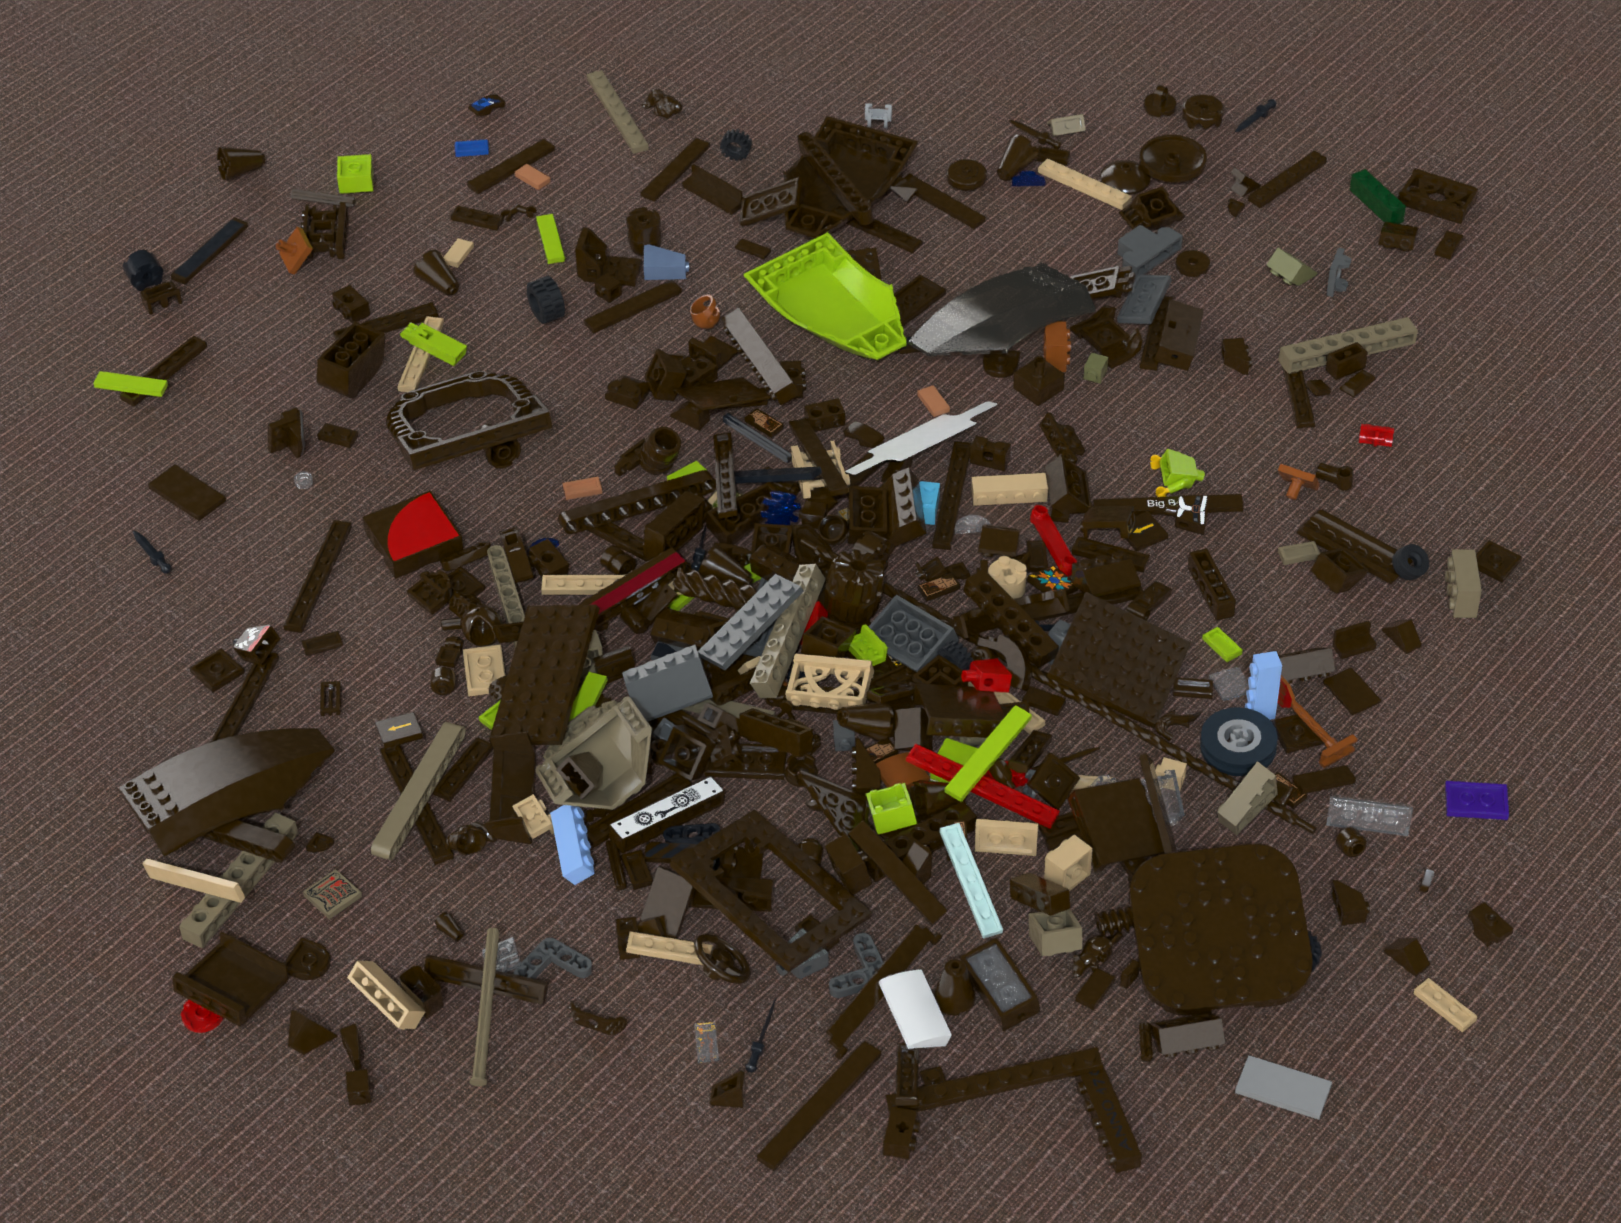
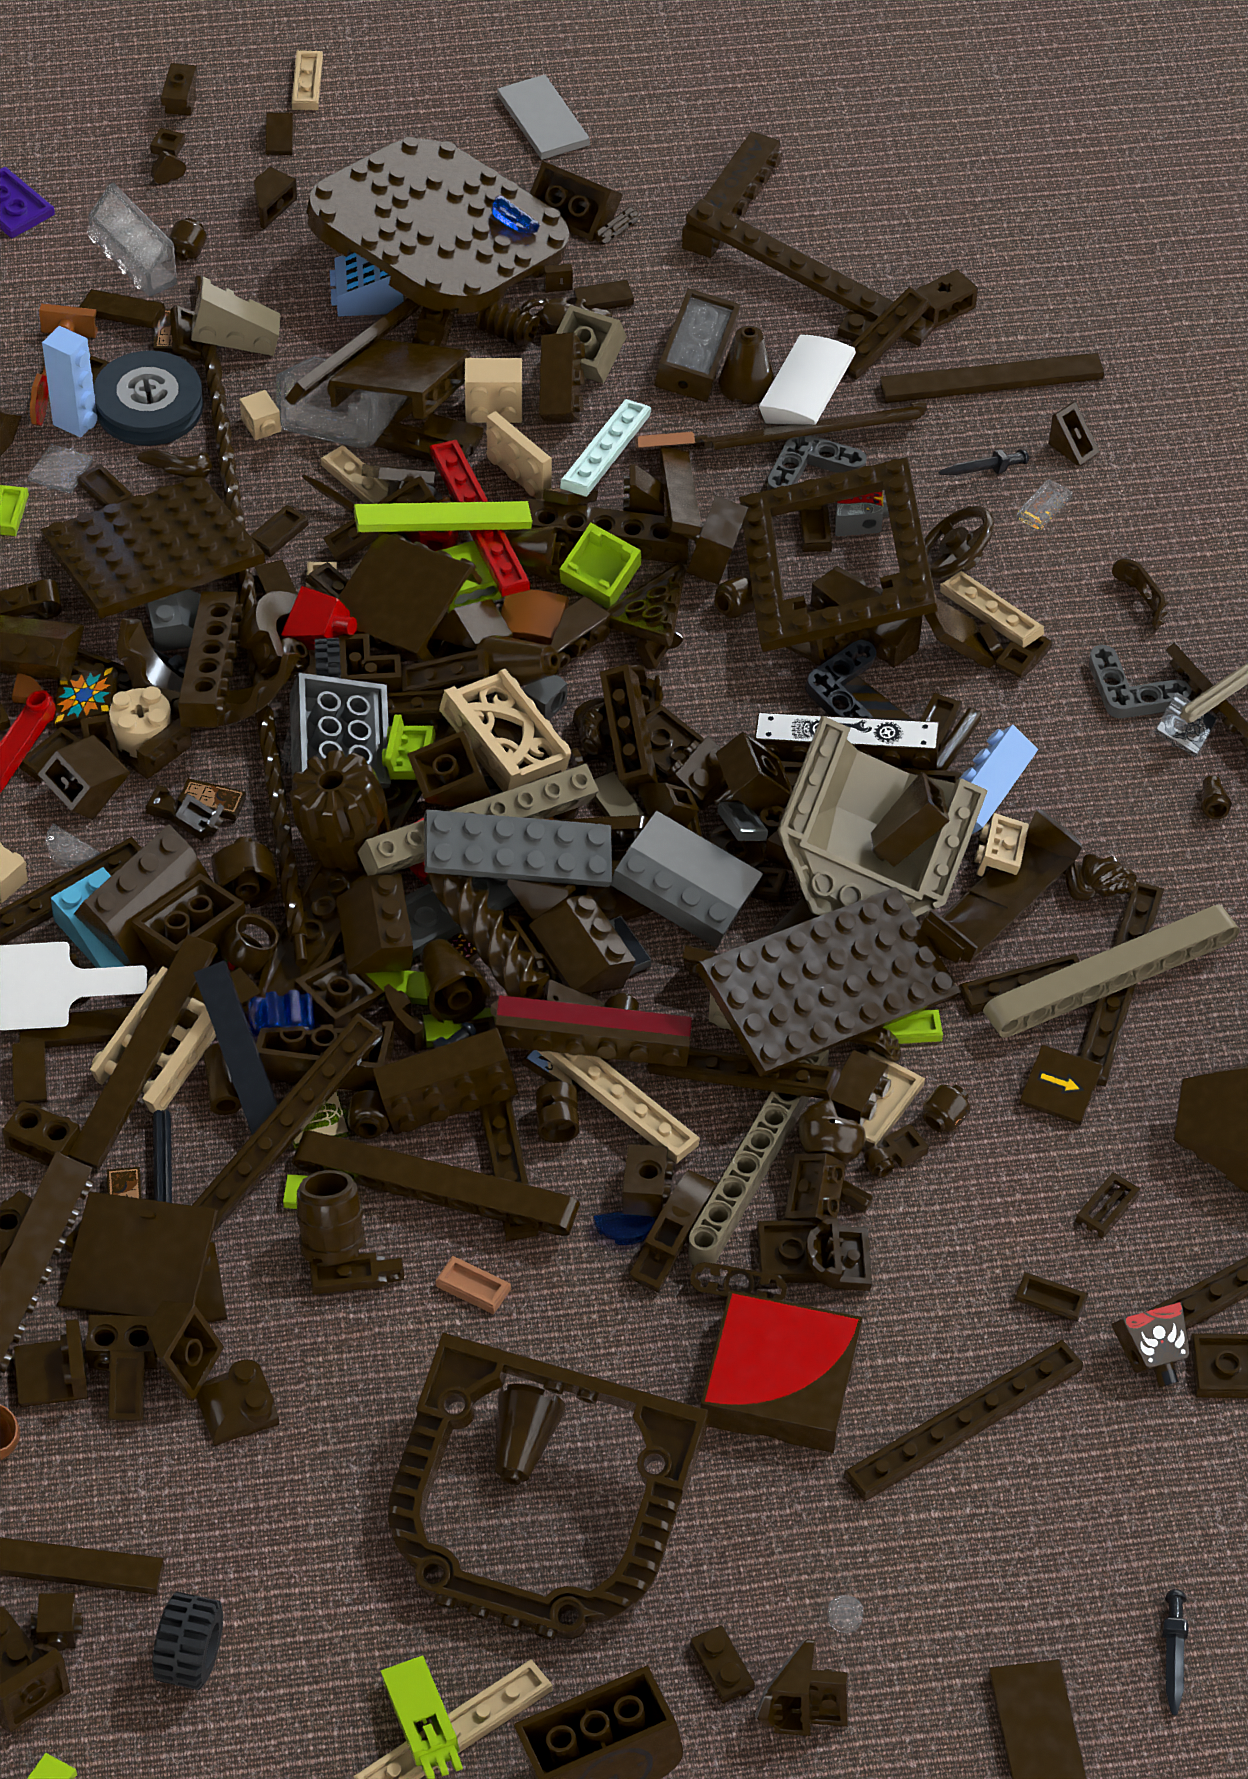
camera: 140 degrees left, 5 degrees up
none -> dark brown tile [150,128,186,156]
none -> dark brown tile [250,505,309,557]
none -> clear blue tile [491,195,540,233]
none -> nougat tile [635,432,695,449]
none -> dark brown brick [830,1050,891,1125]

